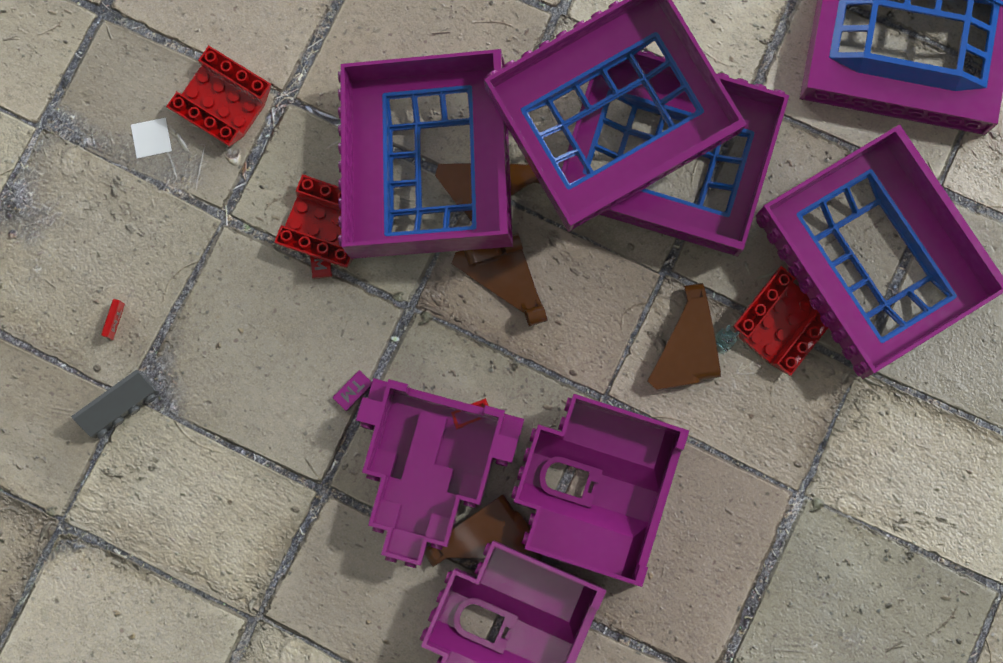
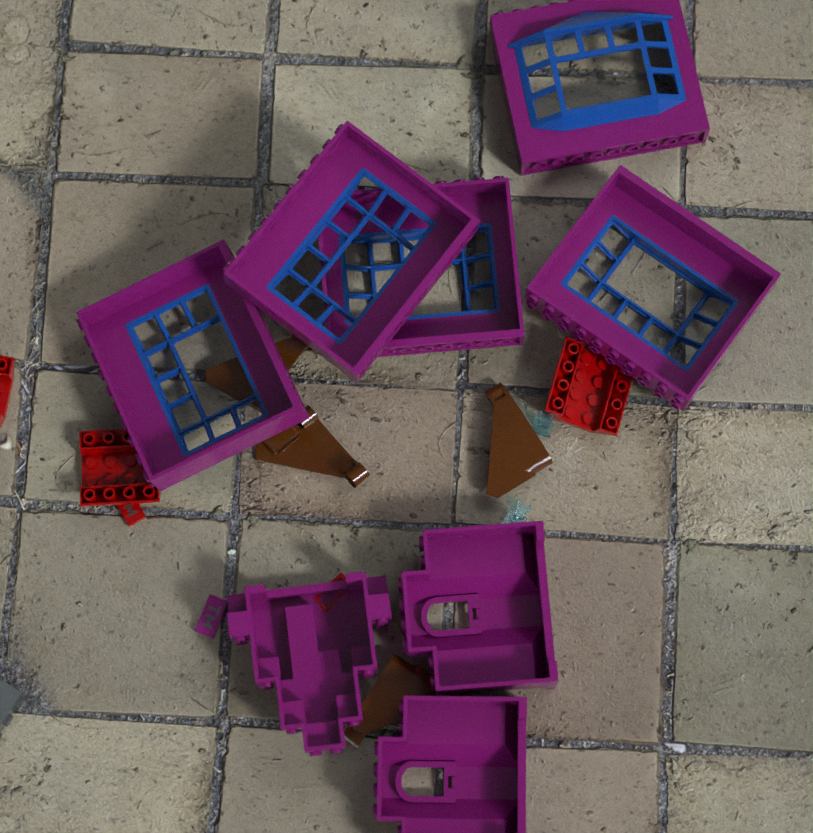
camera: 25 degrees left, 5 degrees down
none -> clear light blue plate [502,499,531,524]

